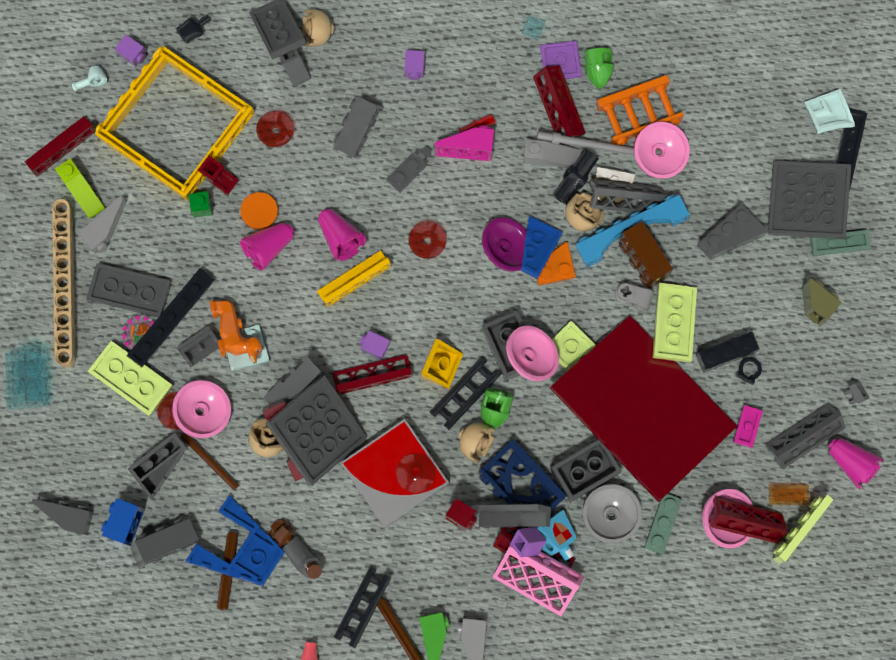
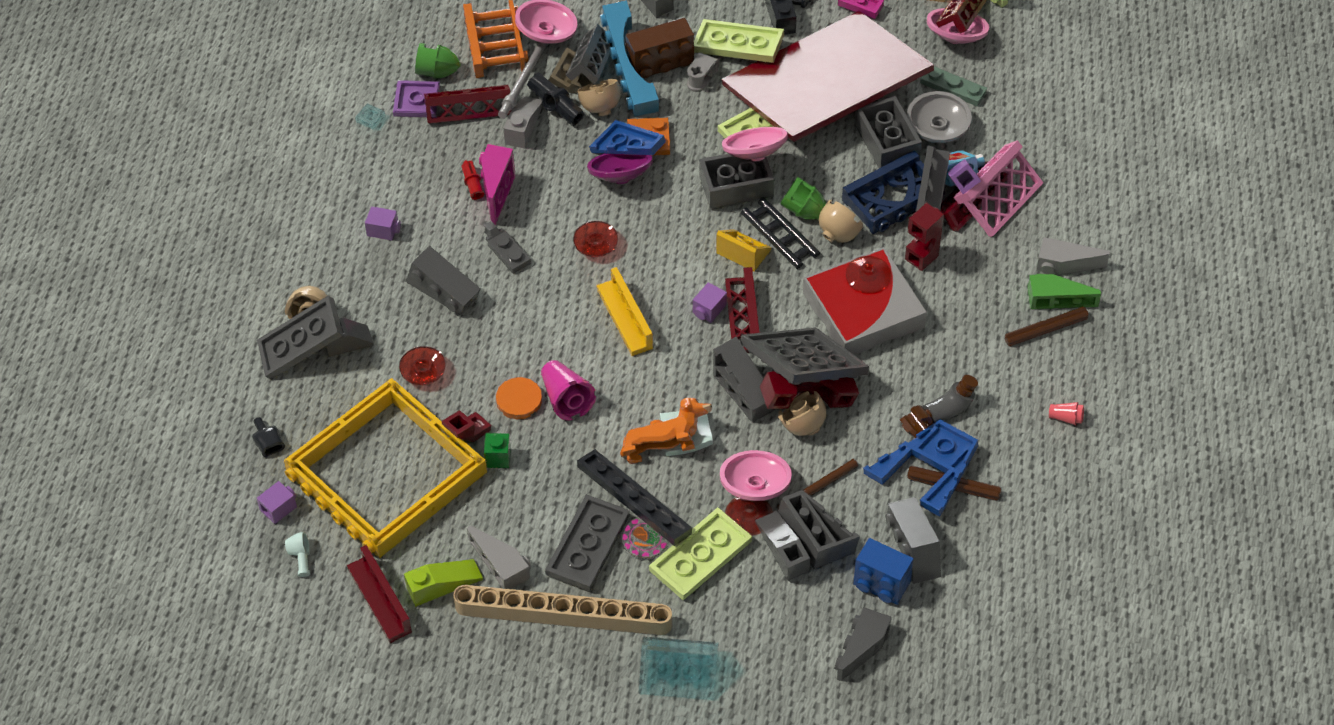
camera: 80 degrees left, 25 degrees down
dark grey hinge [176,326,219,368] -> none
dark pink cone [318,209,367,261] -> none
black bar [334,567,392,648] -> none
none -> dark grey slope [755,511,810,581]

